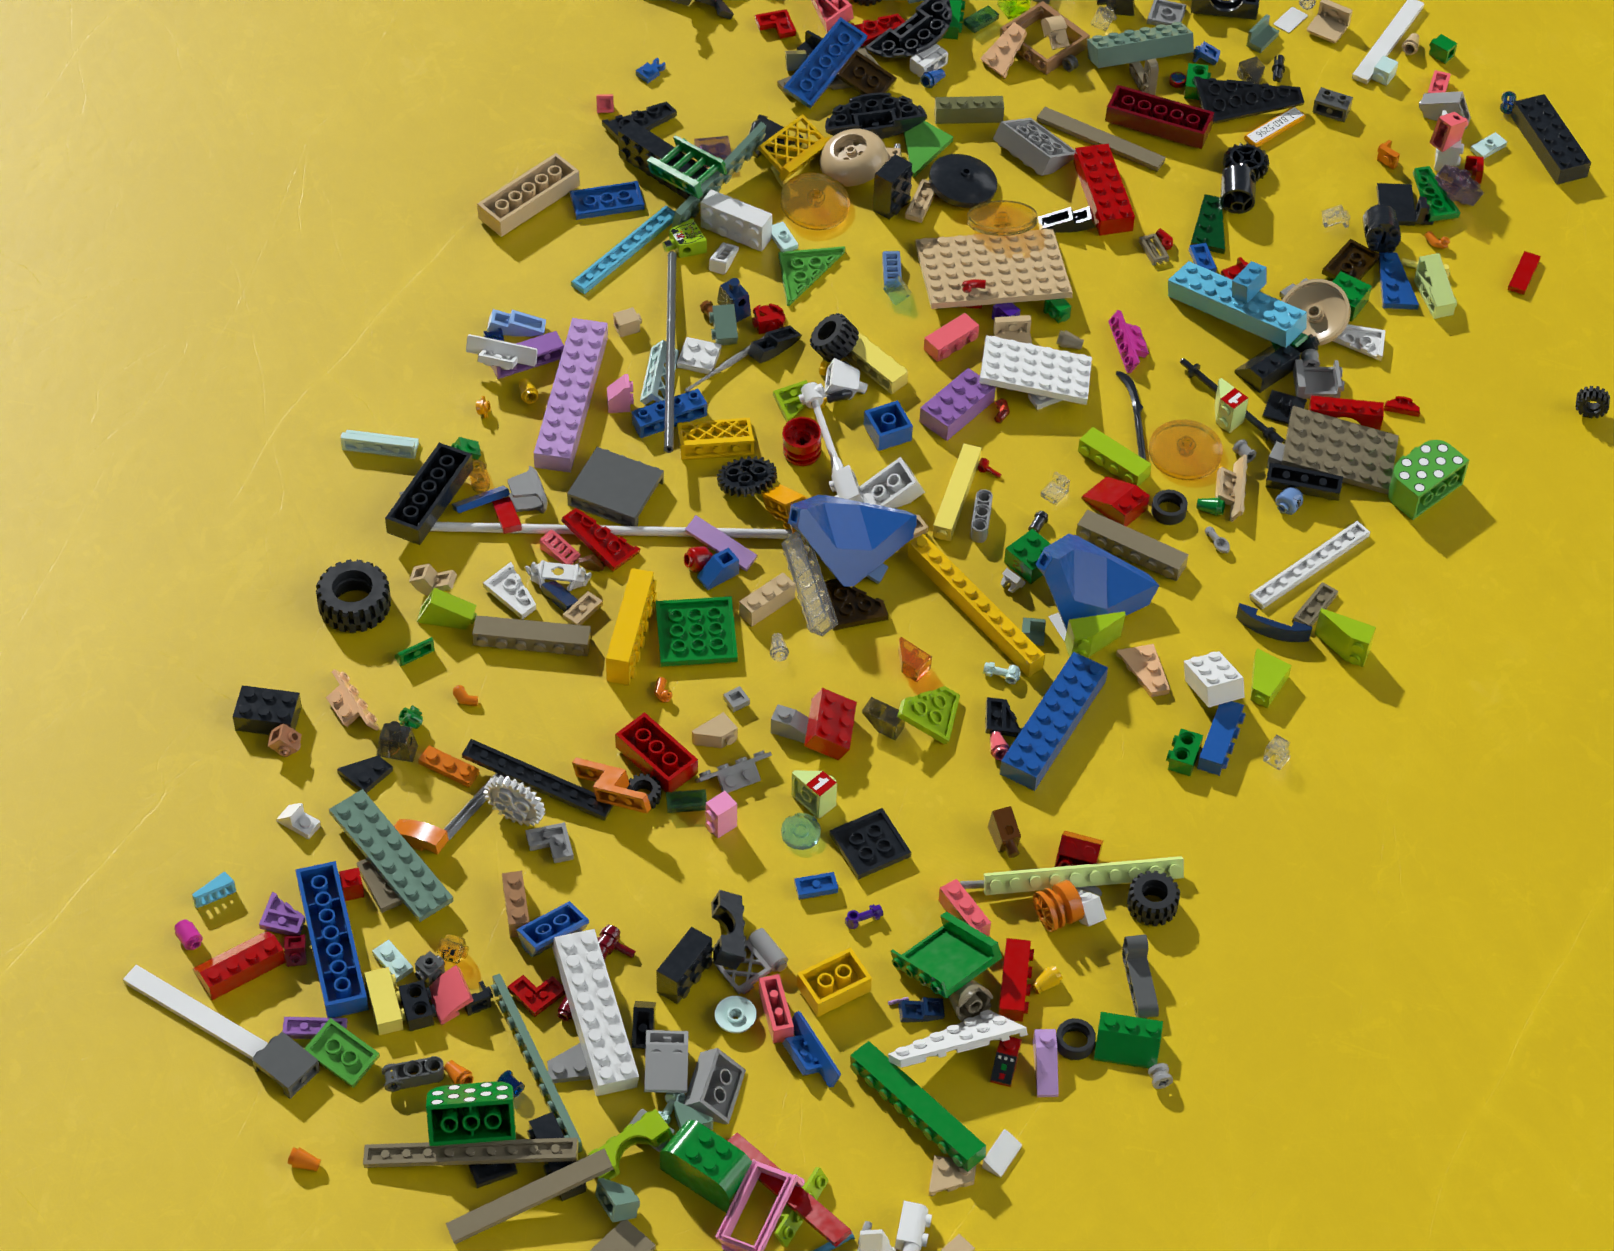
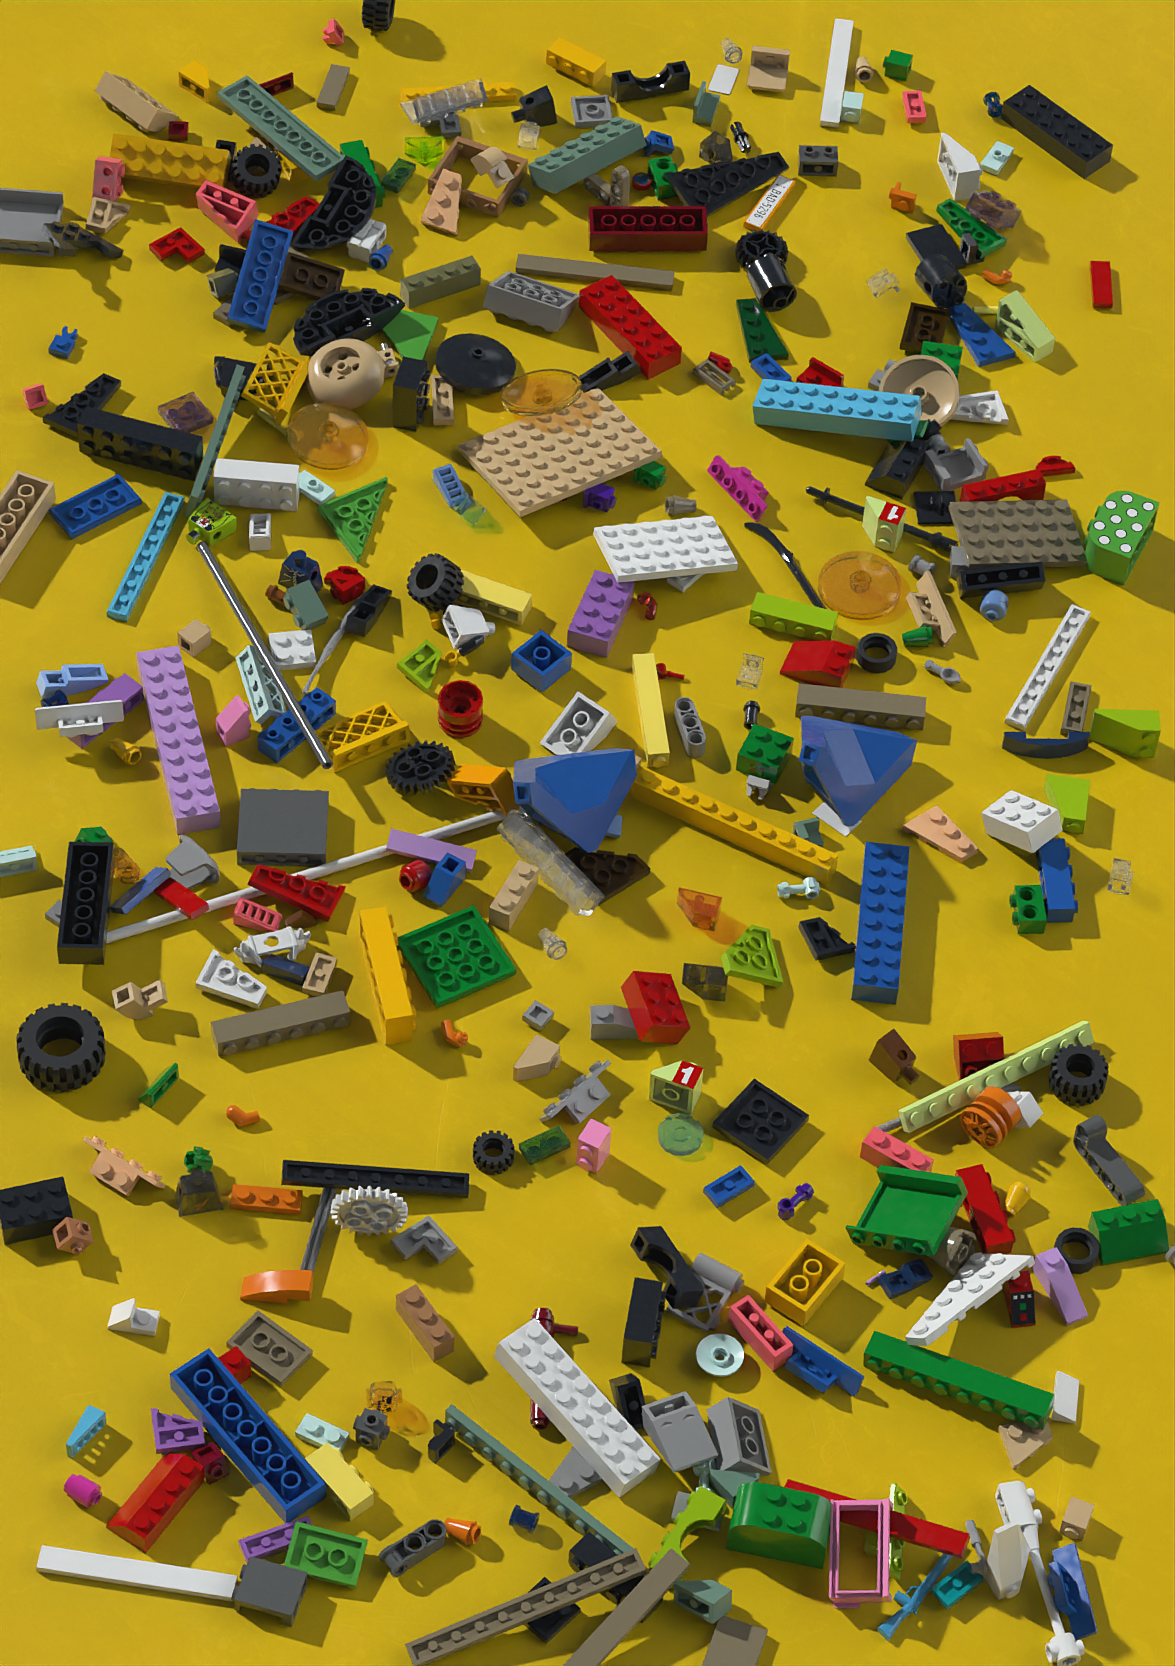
camera: 25 degrees left, 0 degrees up
sand green plate [329,789,454,922] -> none
black wing [337,755,393,793] -> none
black brick [399,980,437,1031] -> none
lime slope [417,588,477,630] -> none
green brick [426,1082,516,1146] -> none
coral slope [429,965,474,1025] -> none
light orange plate [476,396,491,418] -> none
red plate [507,975,566,1017] -> none
blue slope [516,901,589,957] -> none
orange bracket [572,757,651,813] -> none
red brick [615,712,698,795] -> none
green fence [647,135,727,199] -> none
white bar [798,382,865,503] -> none
coral brick [924,313,979,362] -> none
red arm [961,279,986,293] -> none
coral cone [990,731,1010,760] -> none
tan bracket [993,315,1032,344] -> none
lime slope [1064,611,1126,658] -> none
dark azure brick [1232,261,1267,303] -> none
light grey slope [1419,91,1471,129] -> none
coral torso [1430,112,1468,152] -> none
red bracket [1464,156,1484,184] -> none

